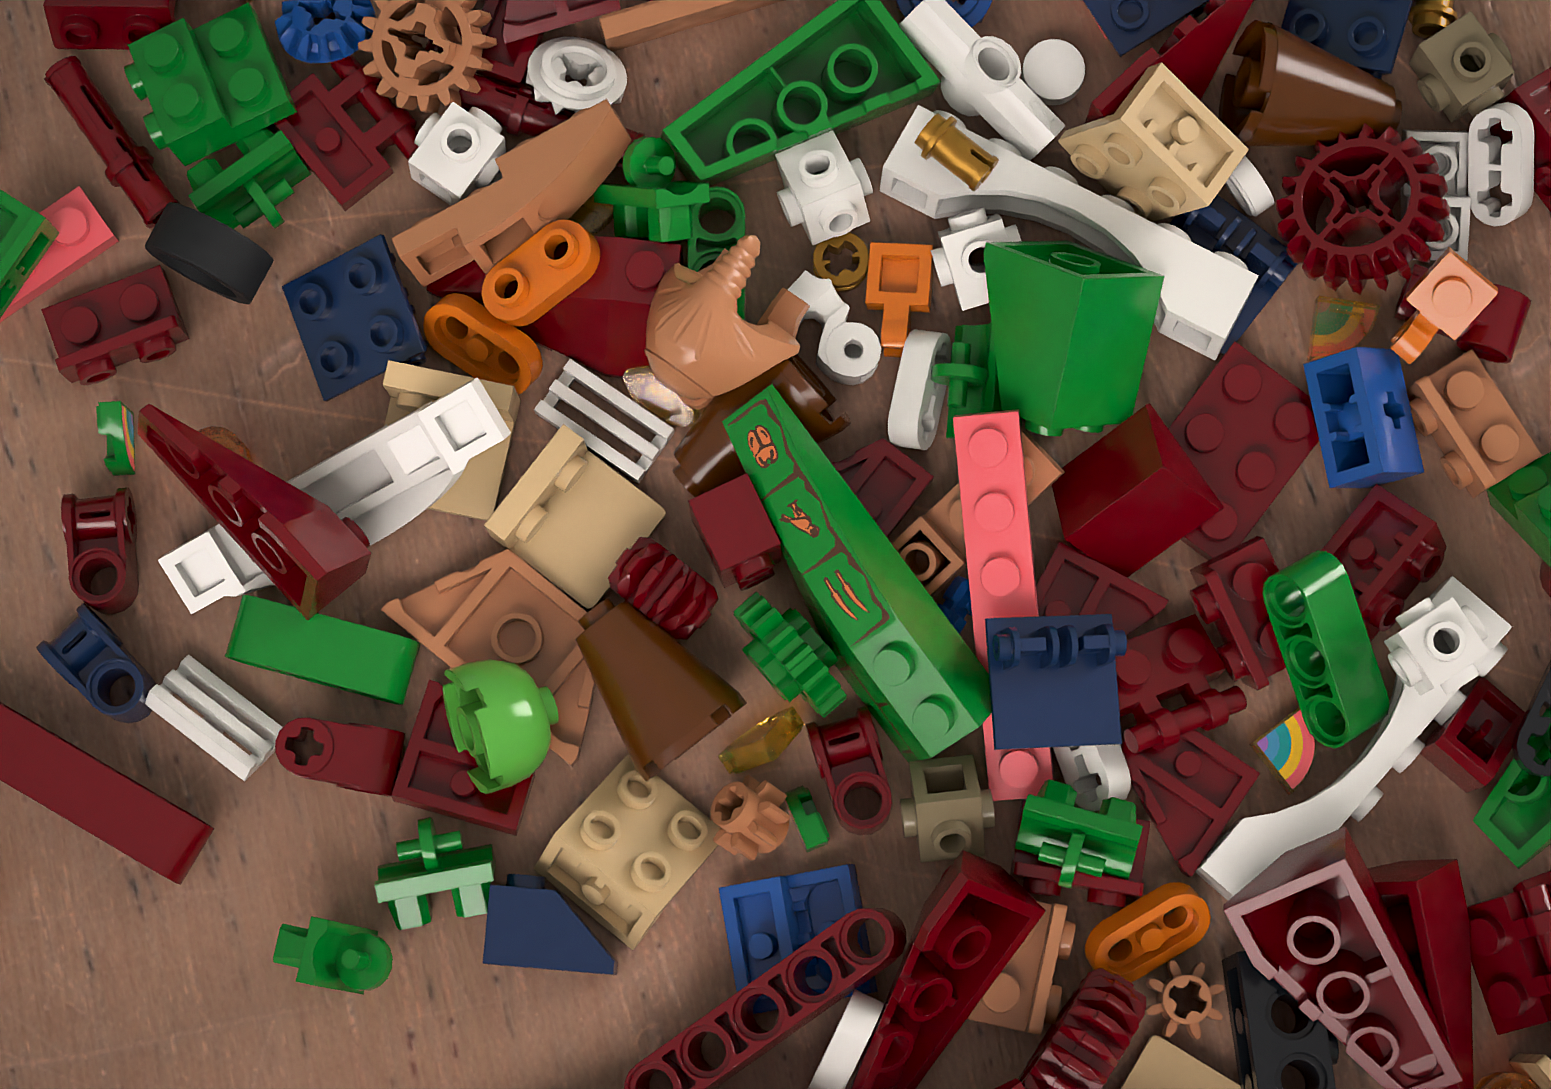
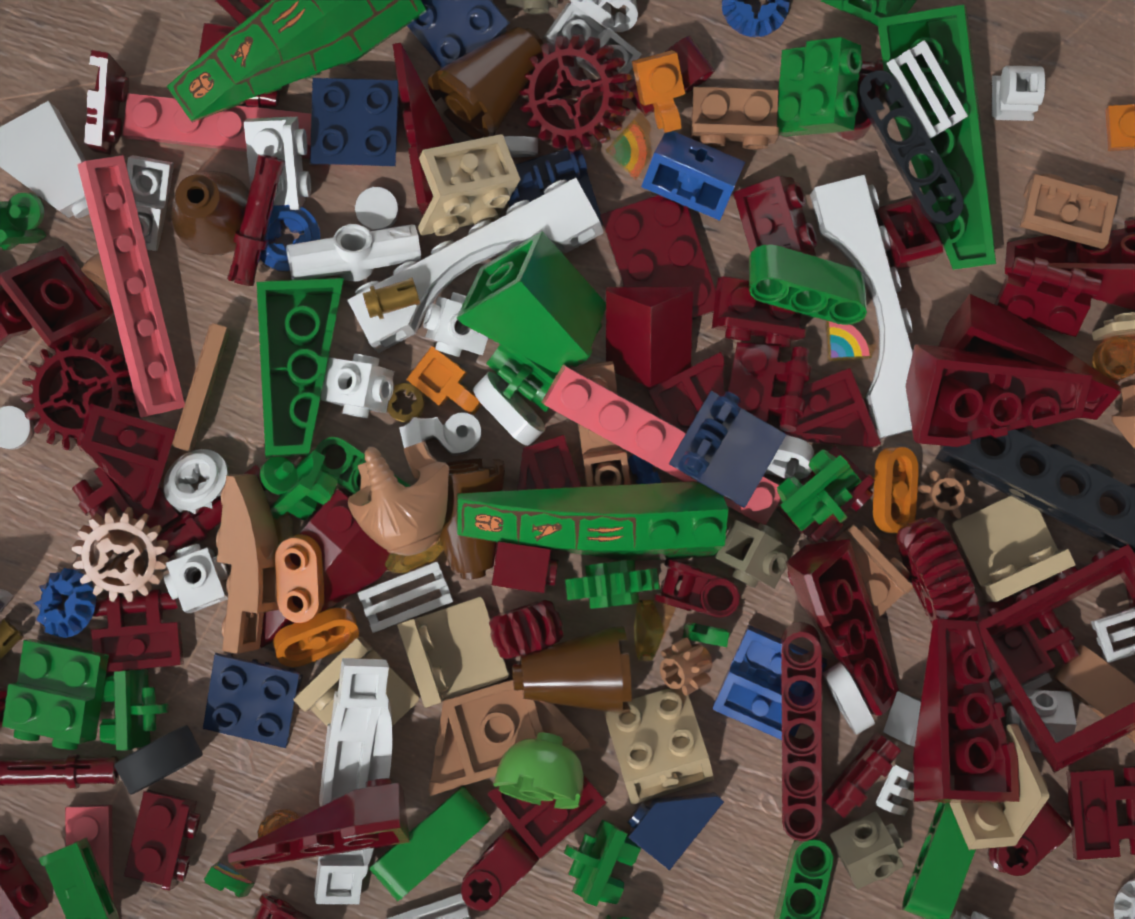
camera: 55 degrees left, 5 degrees up
white brick [1384,597,1490,696] -> none

